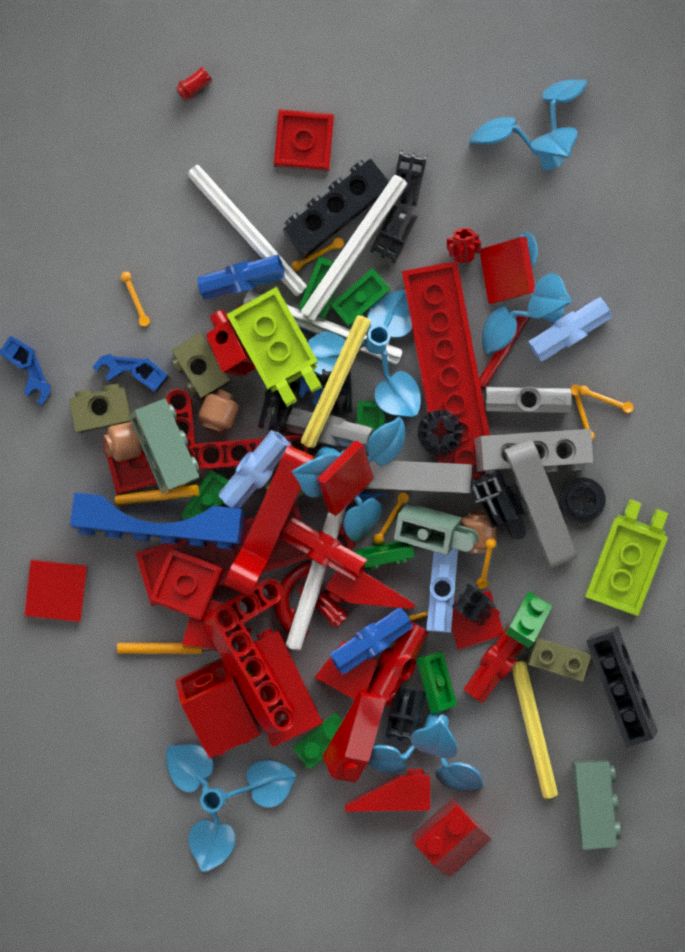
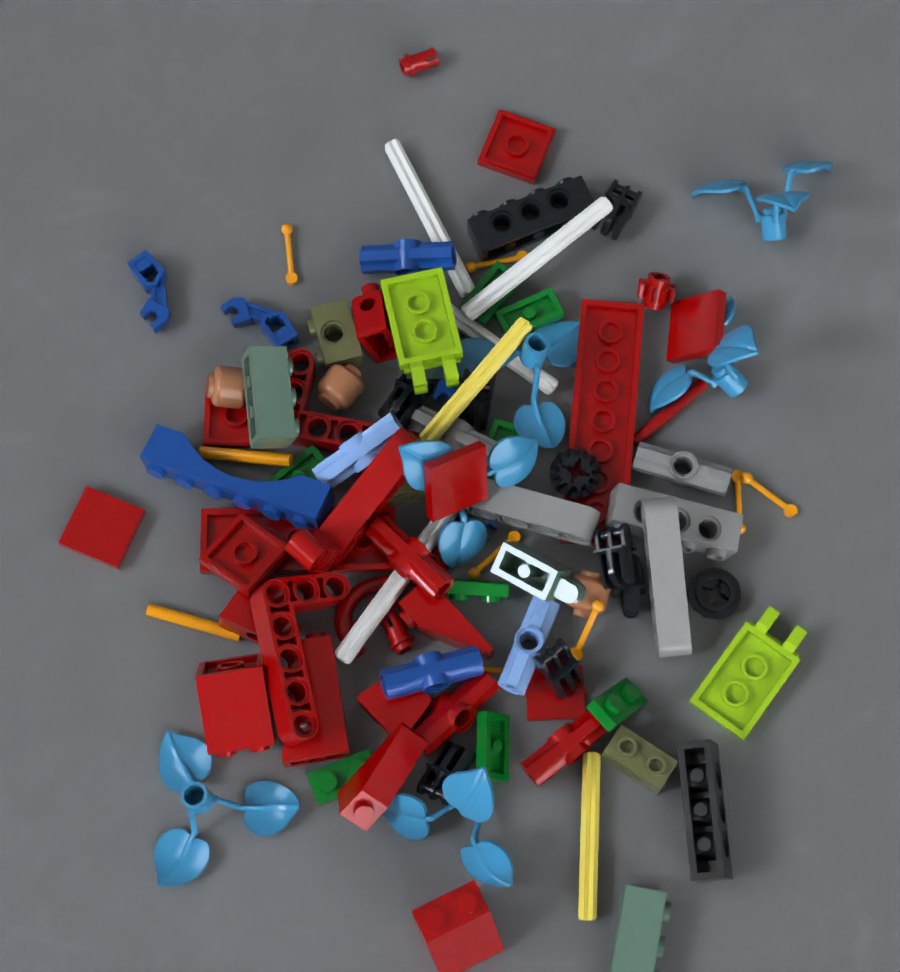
camera: 20 degrees right, 15 degrees down
olive brick [69,384,132,433] -> none
red slope [345,768,431,812] -> none
black arm [370,205,418,264] -> none
light blue piece [528,297,613,362] -> none

